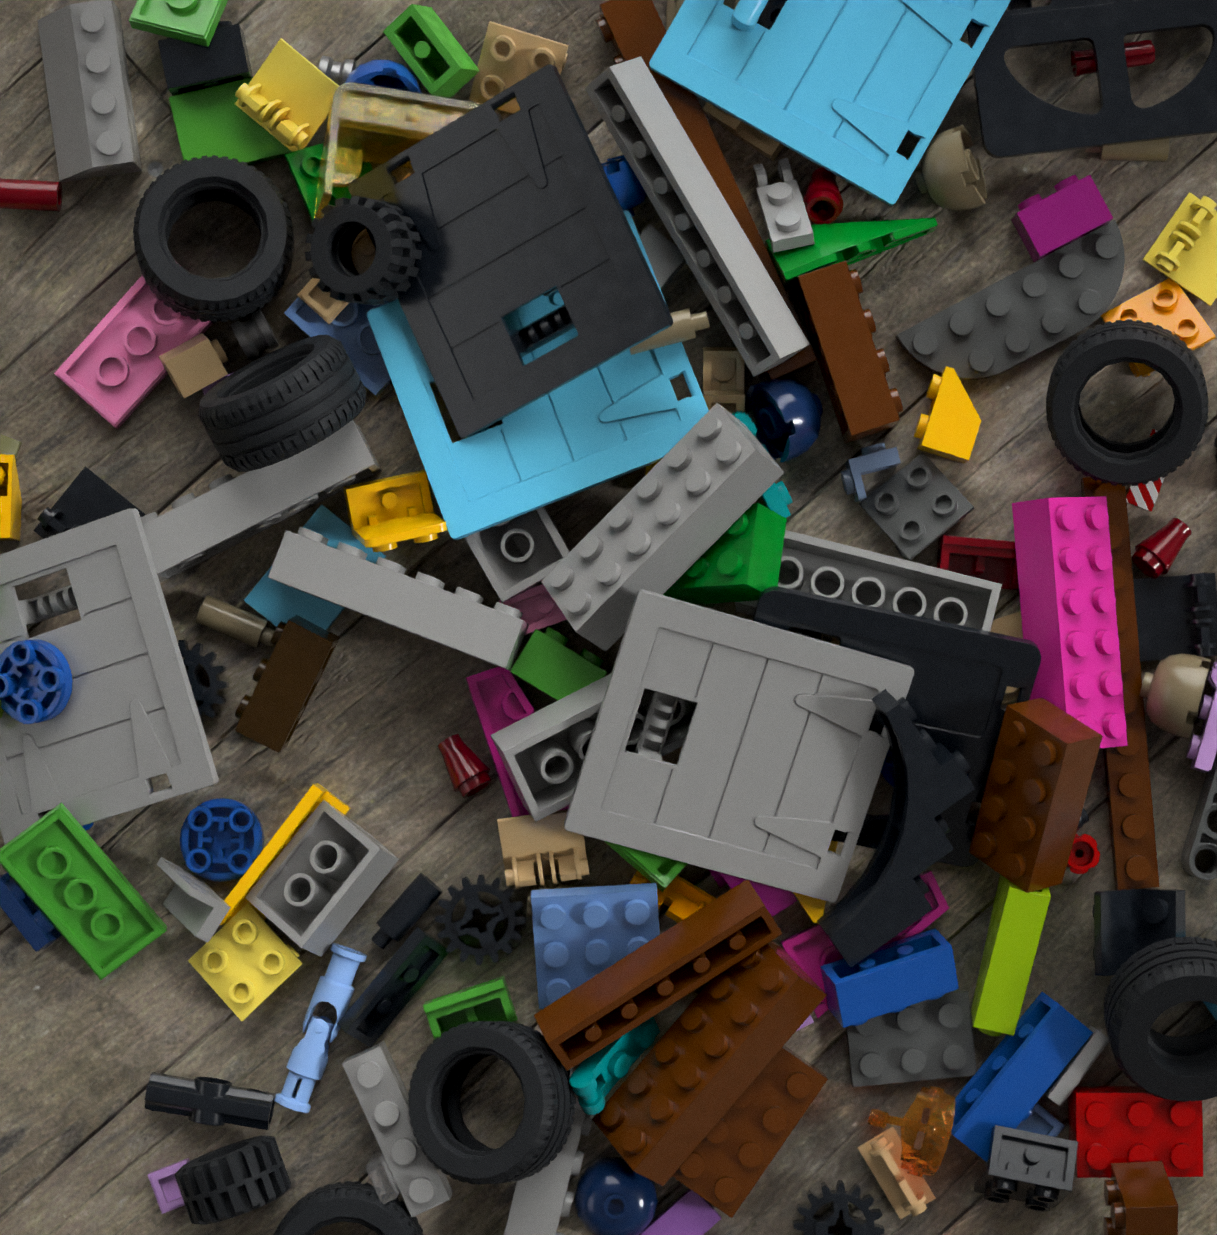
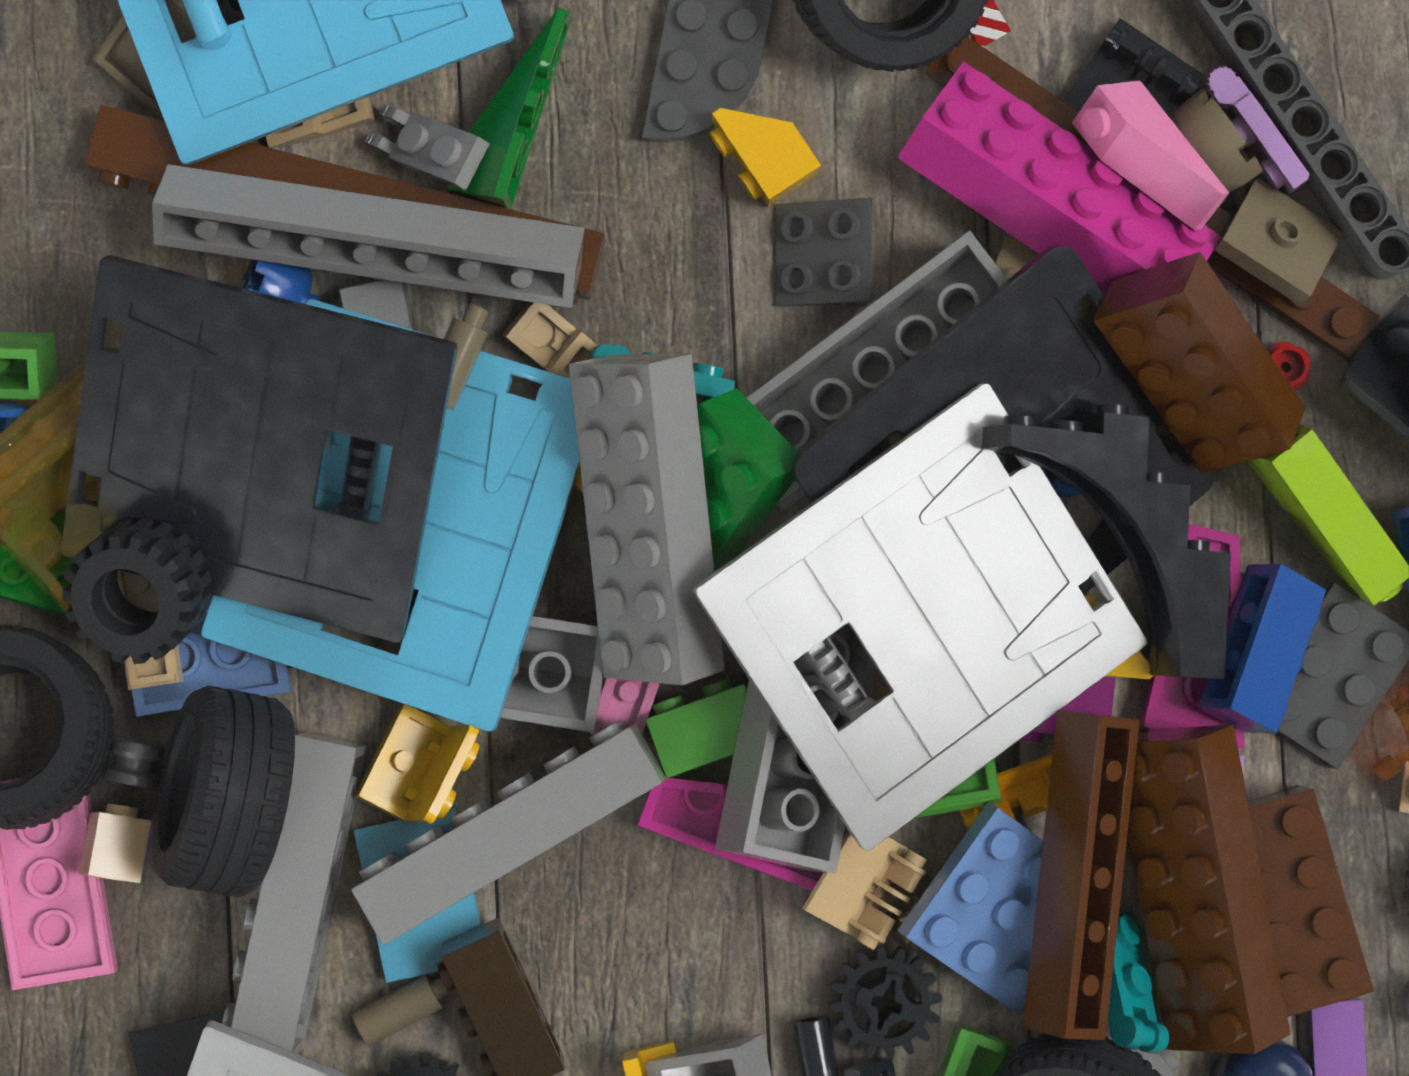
camera: 60 degrees left, 0 degrees up
dark red cone [437,734,492,798] -> none
tan hinge [469,21,569,114] -> none
dark blue cylinder [745,377,823,463] -> none
reddish brown brick [793,260,903,444] -> none
dark red cone [803,167,844,224] -> none
sand blue bracket [841,443,901,502] -> none
dark red hinge [936,535,1019,590] -> none
dark red cone [1132,518,1192,579] -> none
none -> bright pink slope [1072,80,1229,230]
none -> dark tan plate [1214,177,1343,307]

